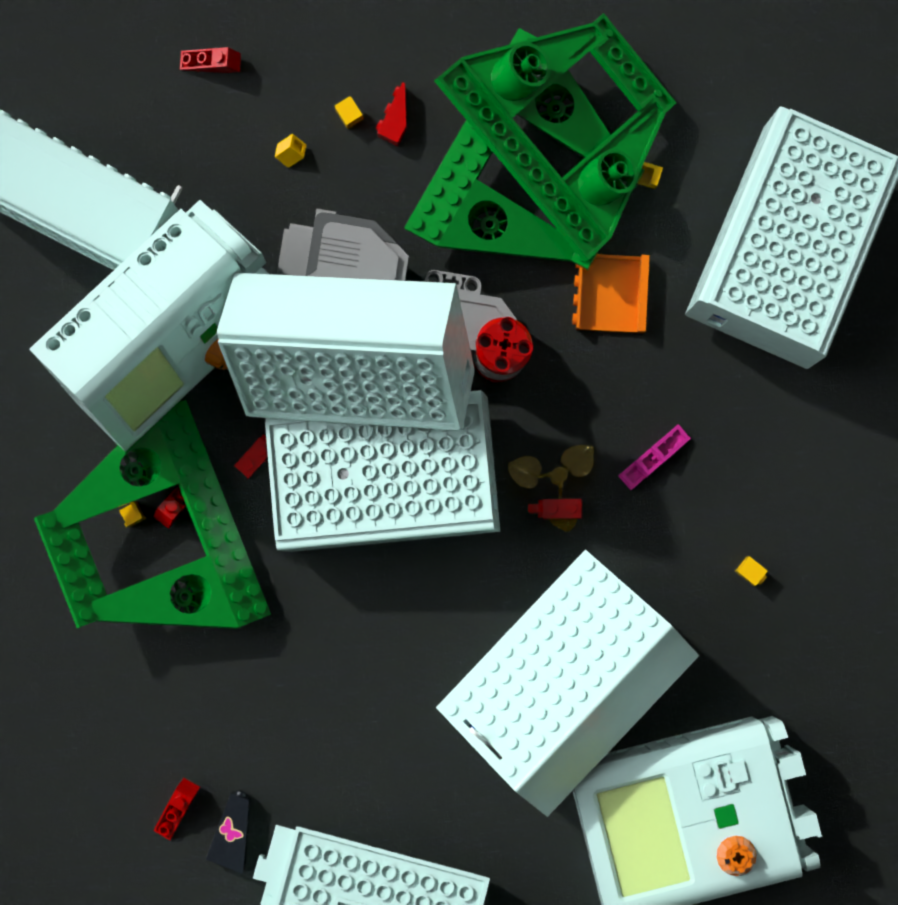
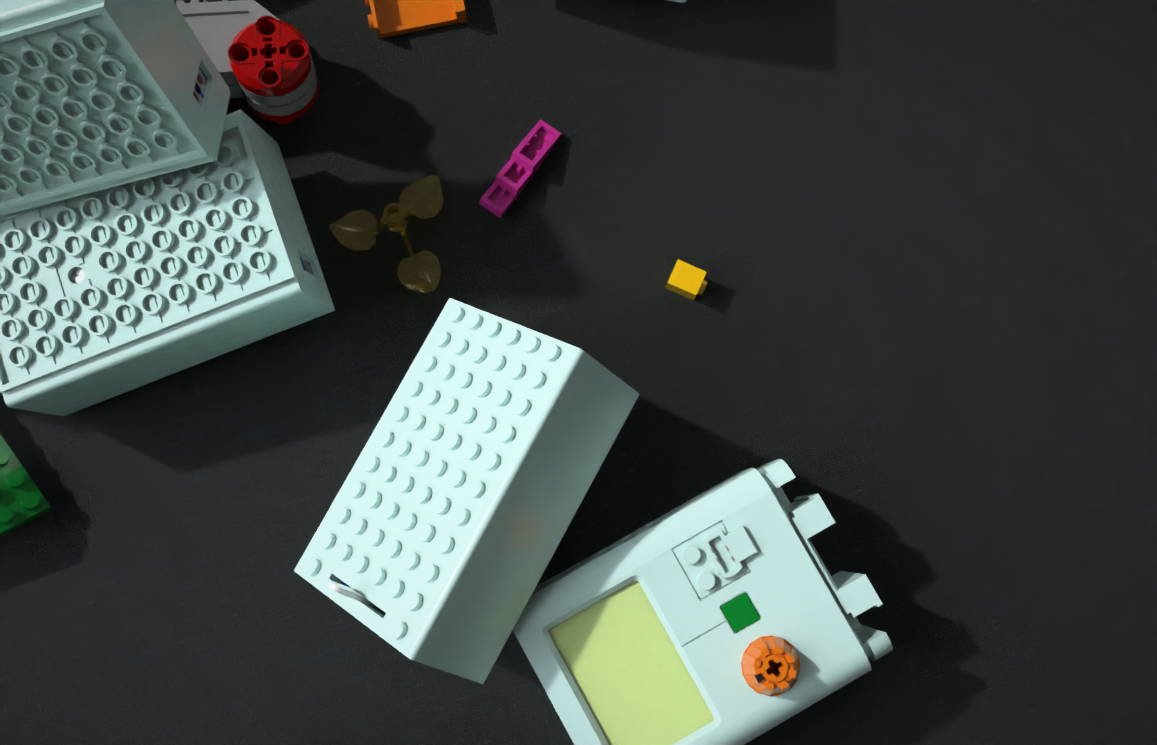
camera: 20 degrees left, 5 degrees down
red hinge [528,499,582,519] -> none

